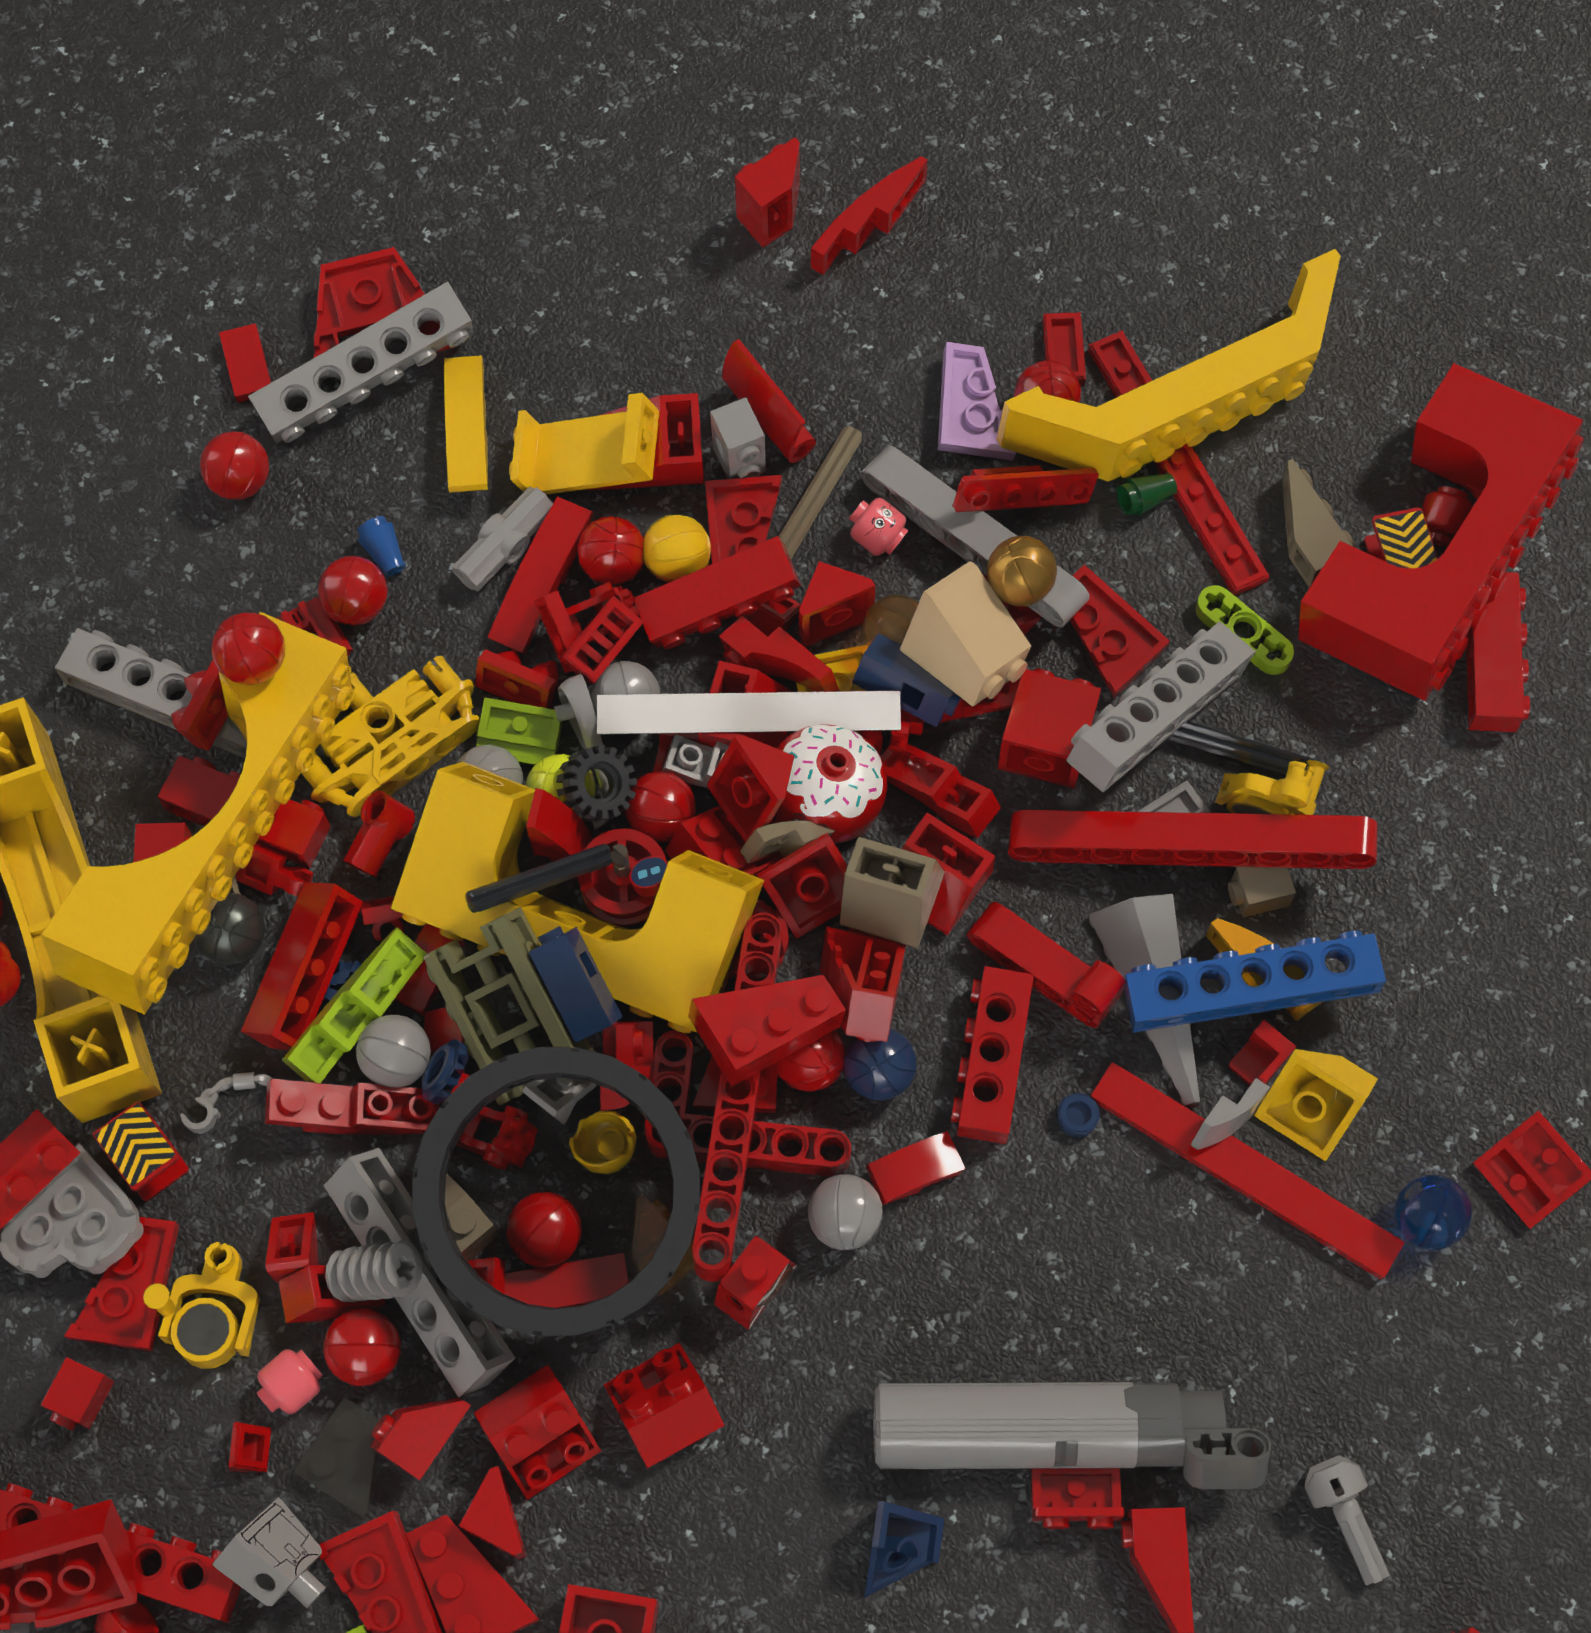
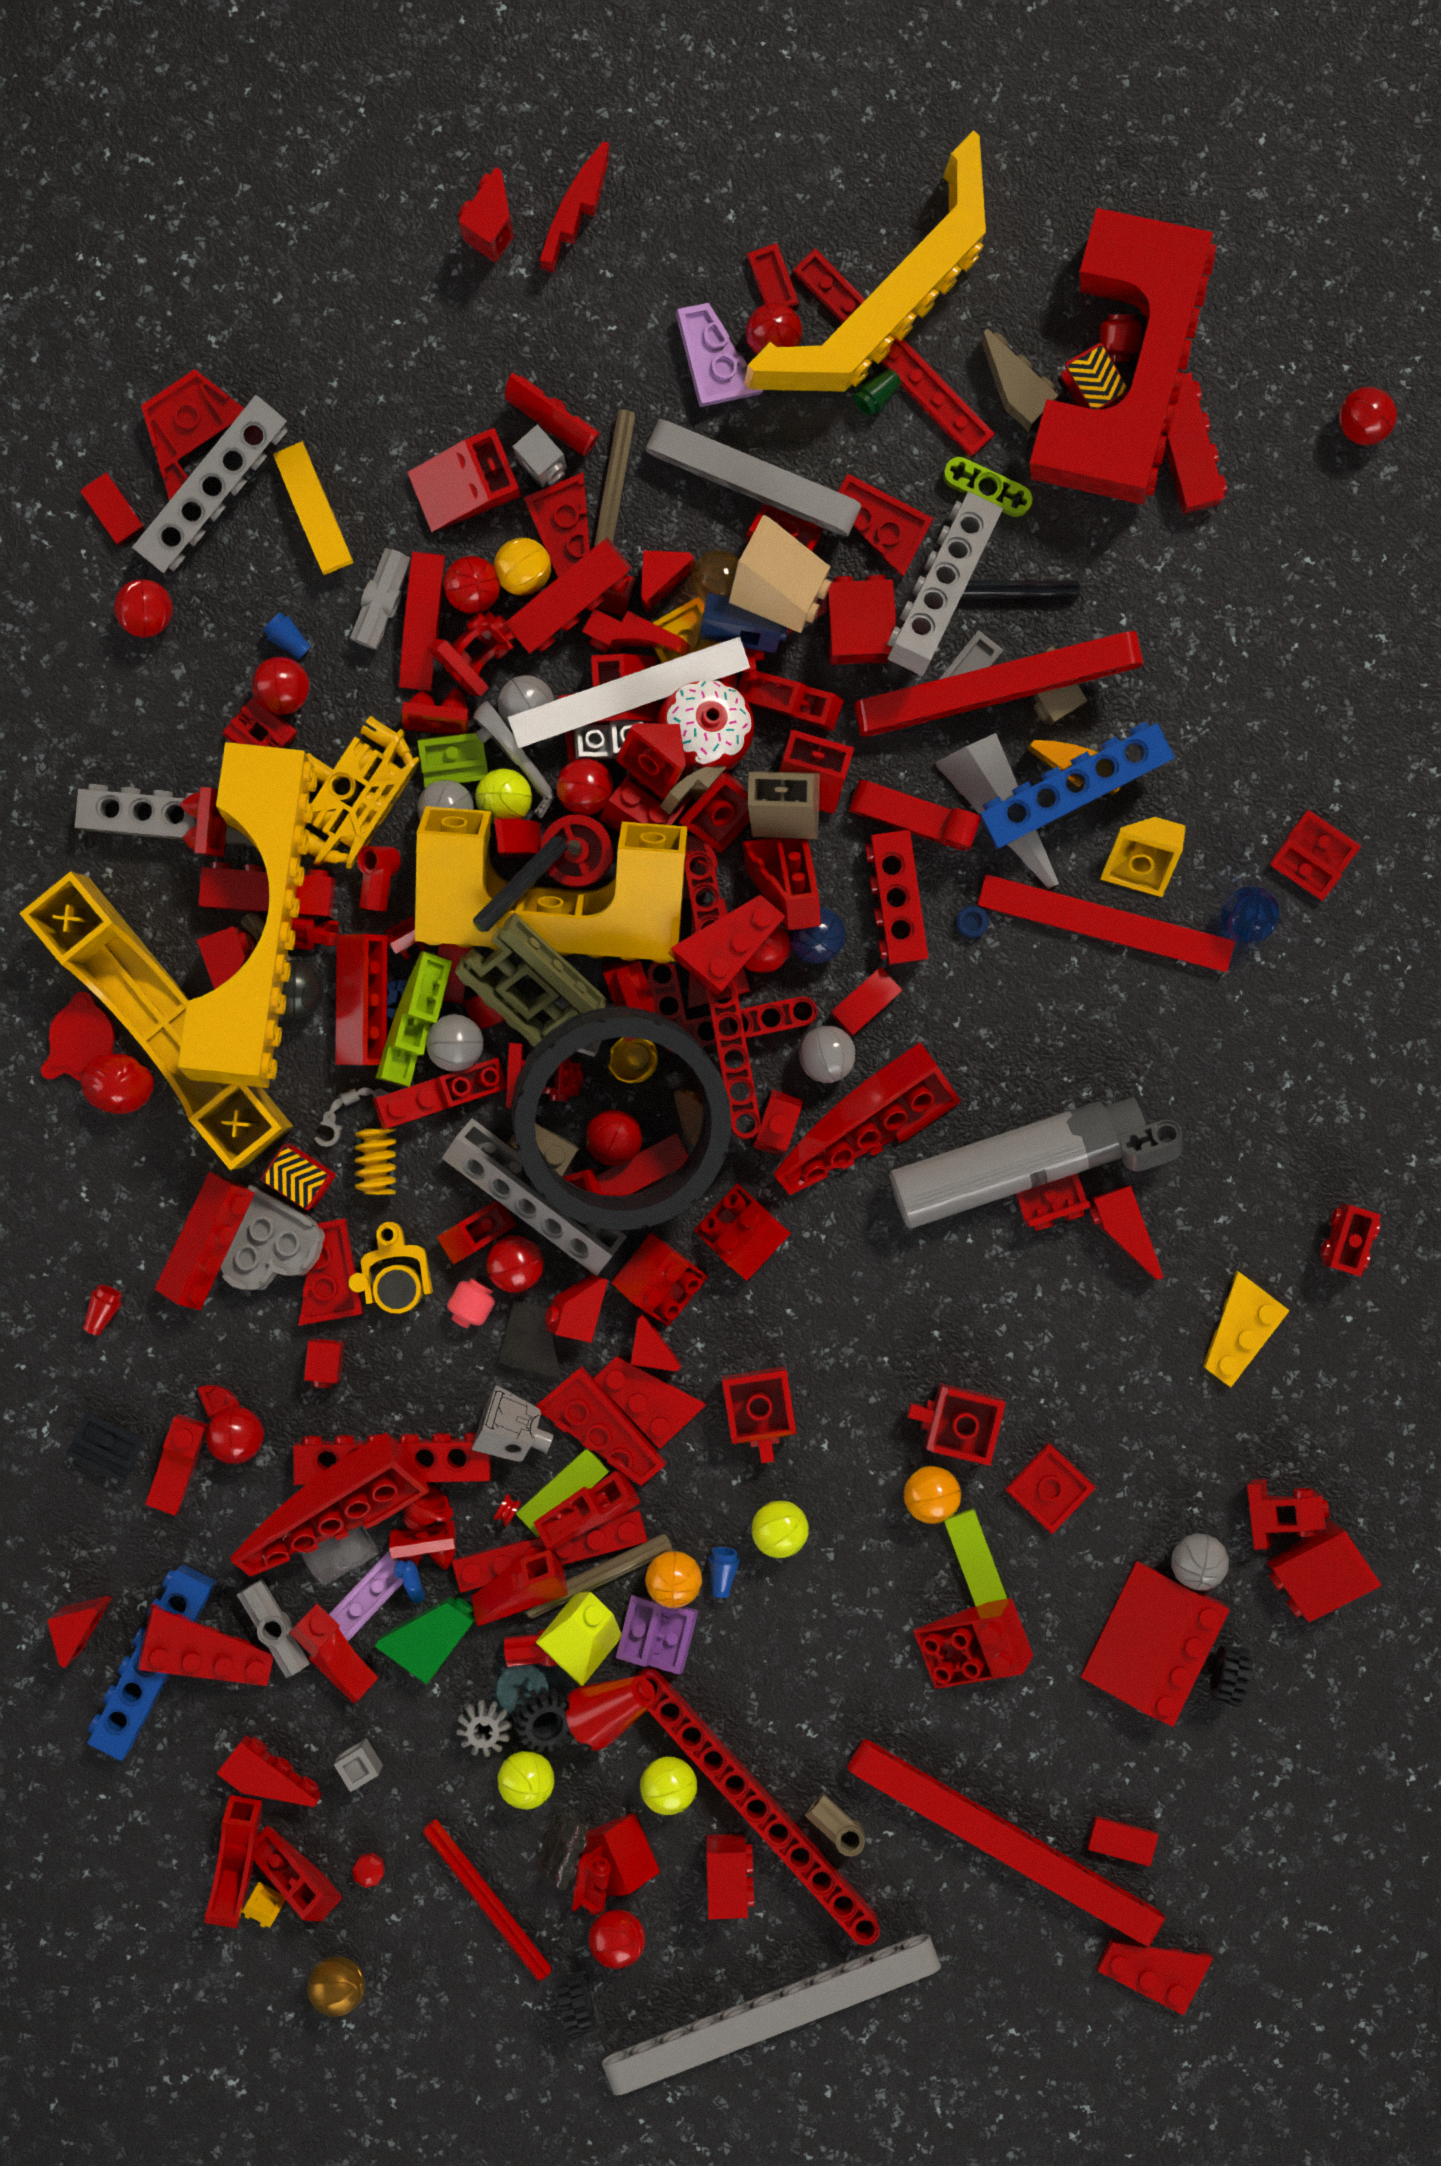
camera: 15 degrees left, 20 degrees up
red piece [211,612,285,685] -> none
red slope [229,1422,271,1472] -> none
red slope [265,1212,319,1284] -> none
light grey piece [326,1241,422,1303] -> none
dark blue gear [421,1039,468,1104] -> none
yellow panel [509,393,659,494] -> none
dark blue brick [529,926,623,1043] -> none
black tyre [556,745,637,822] -> none
red slope [560,596,644,684] -> none
tile [629,856,668,897] -> none
coral head [849,498,909,556] -> none
dark blue slope [864,1501,944,1598] -> none
red bracket [952,465,1099,513] -> none
pearl gold piece [987,536,1057,606] -> none
light grey slope [1191,1078,1270,1150] -> none
yellow piece [1215,760,1330,815] -> none
red panel [1228,1020,1297,1086] -> none
light grey piece [1305,1455,1390,1585] -> none
none -> yellow piece [355,1129,396,1195]
none -> red wedge [774,1042,962,1195]

